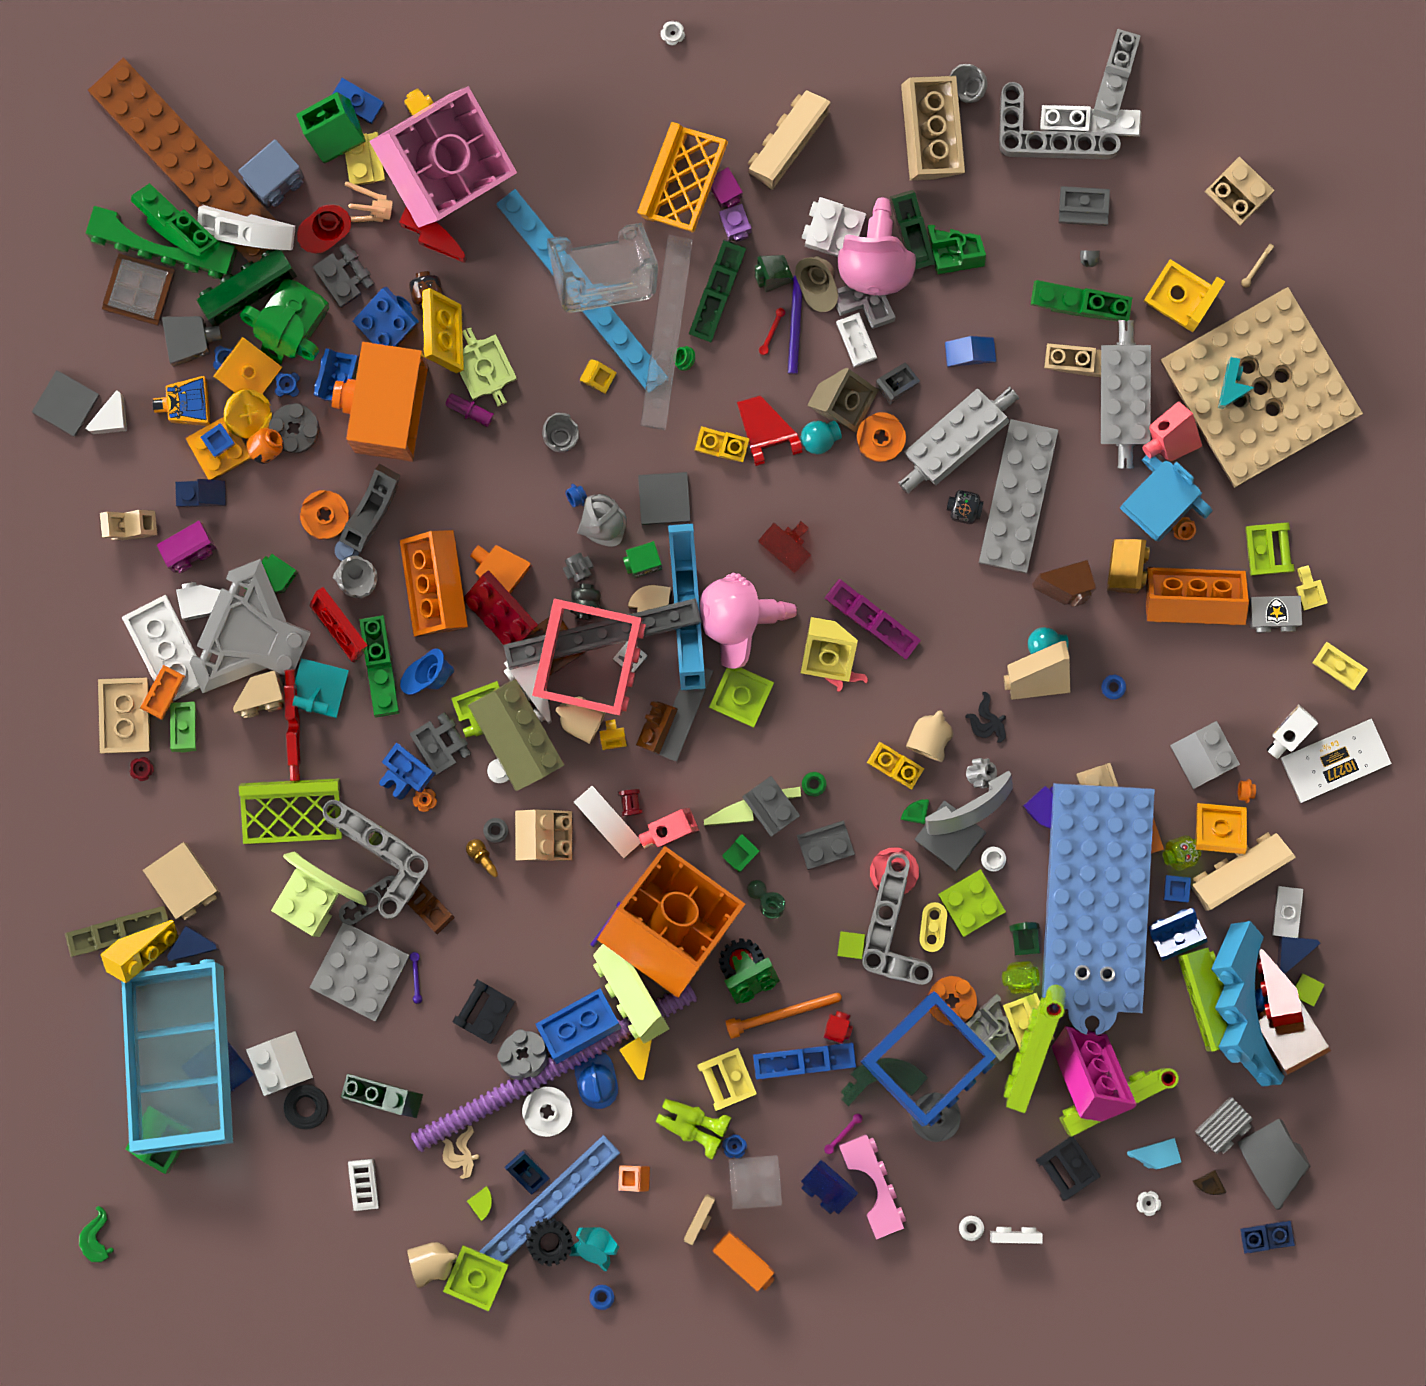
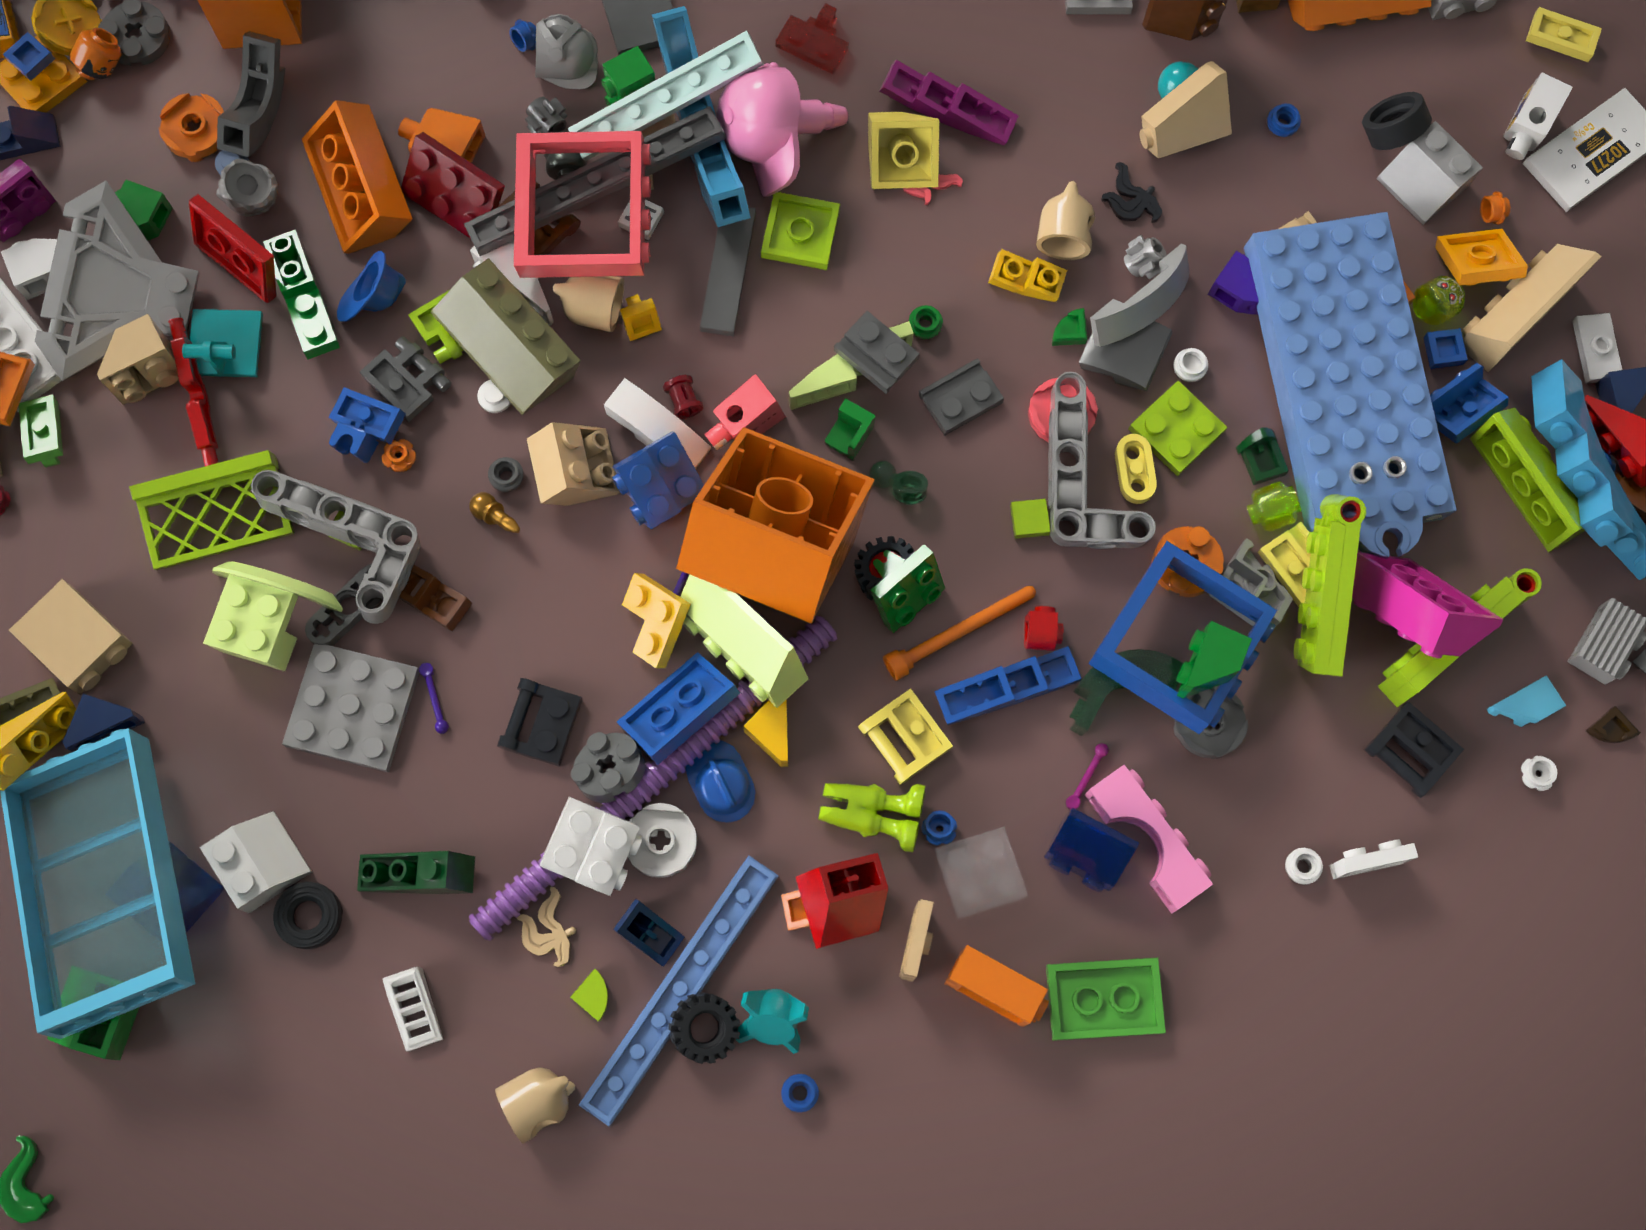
camera: 20 degrees left, 10 degrees down
lime plate [443,1245,509,1311] -> none
reddish brown plate [636,701,678,754] -> none
none -> white plate [539,797,643,896]
none -> light aqua plate [568,31,764,161]
none -> blue plate [612,431,704,529]
none -> yellow plate [622,573,691,668]
none -> red slope [795,853,889,949]
none -> bright green plate [1046,958,1166,1041]
none -> green slope [1176,621,1252,699]
none -> black tyre [1362,92,1432,150]

